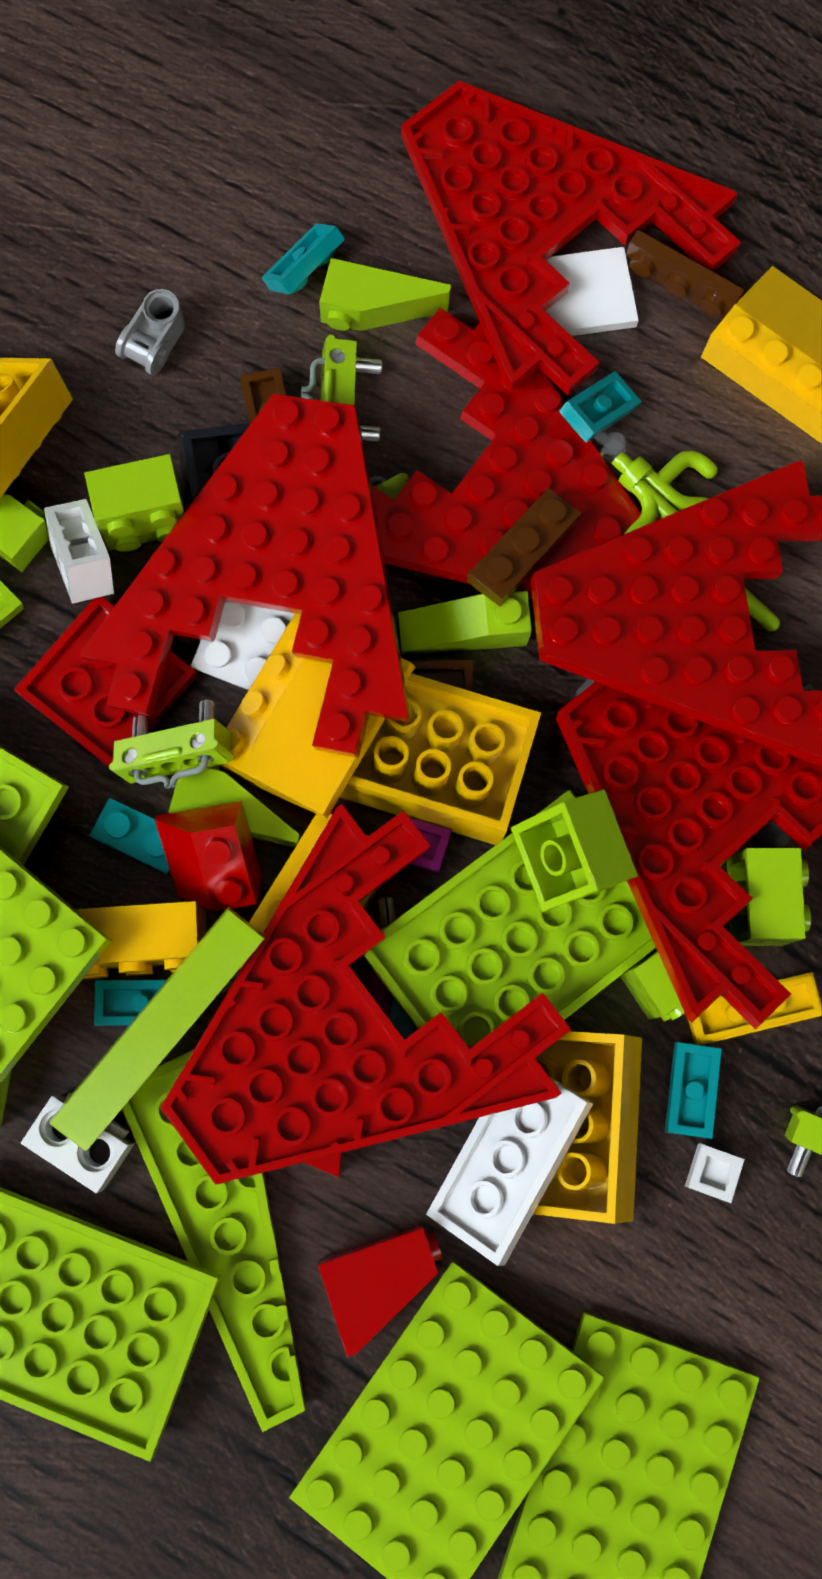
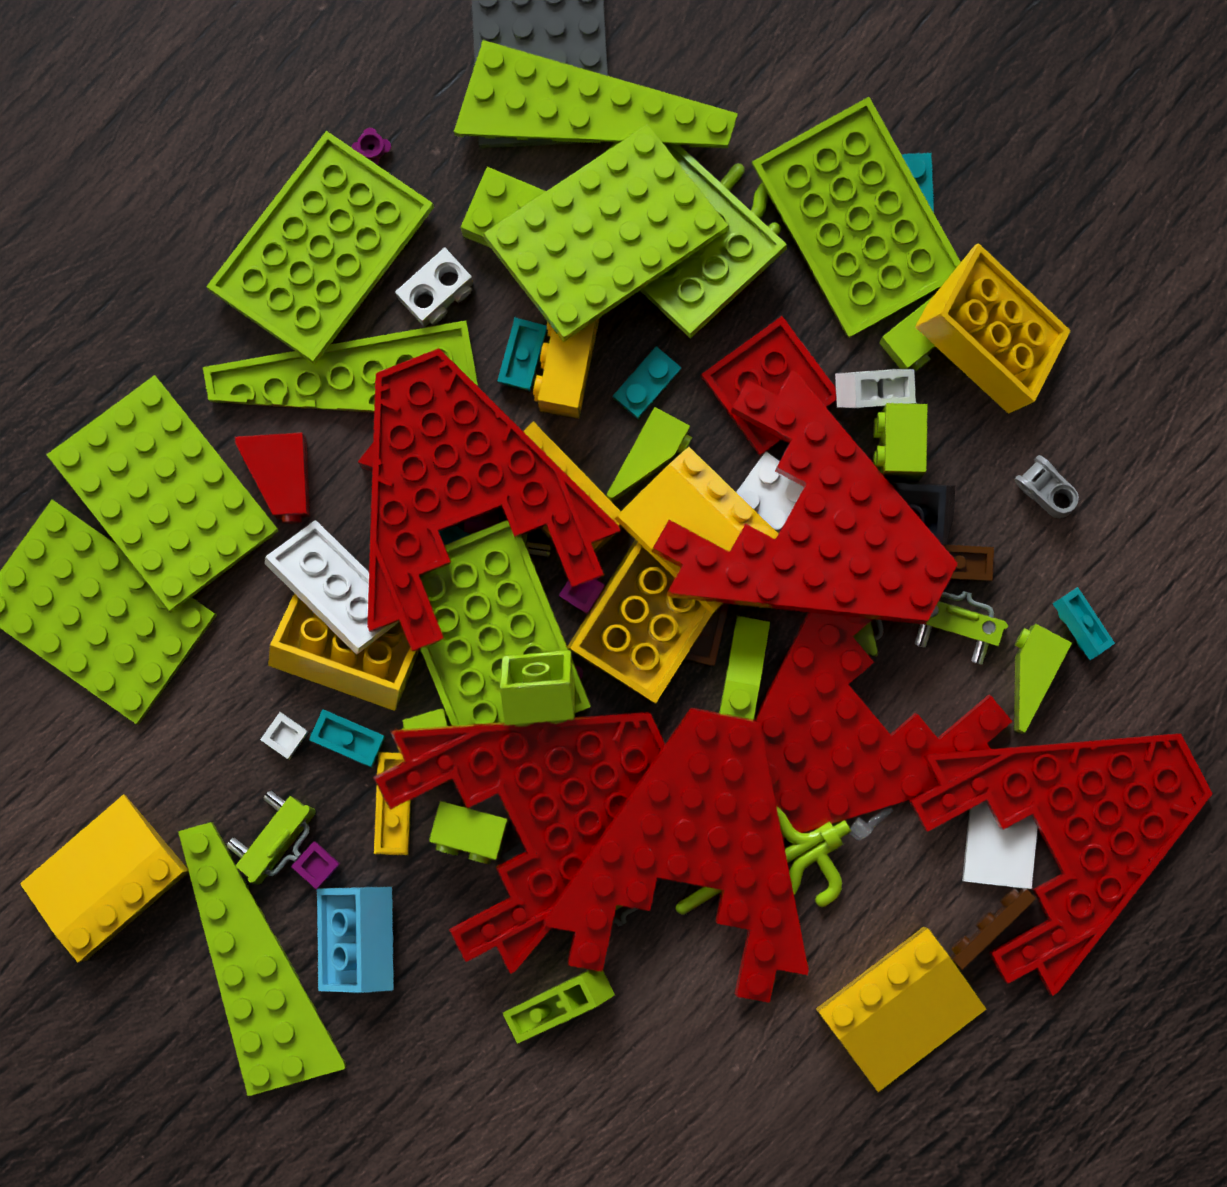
camera: 115 degrees right, 5 degrees up
lime tile [49,907,265,1151] -> none
lime piece [109,700,234,789] -> none
red slope [155,801,263,911] -> none
reddish brown plate [467,488,581,607] -> none
teal plate [559,371,642,443] -> none

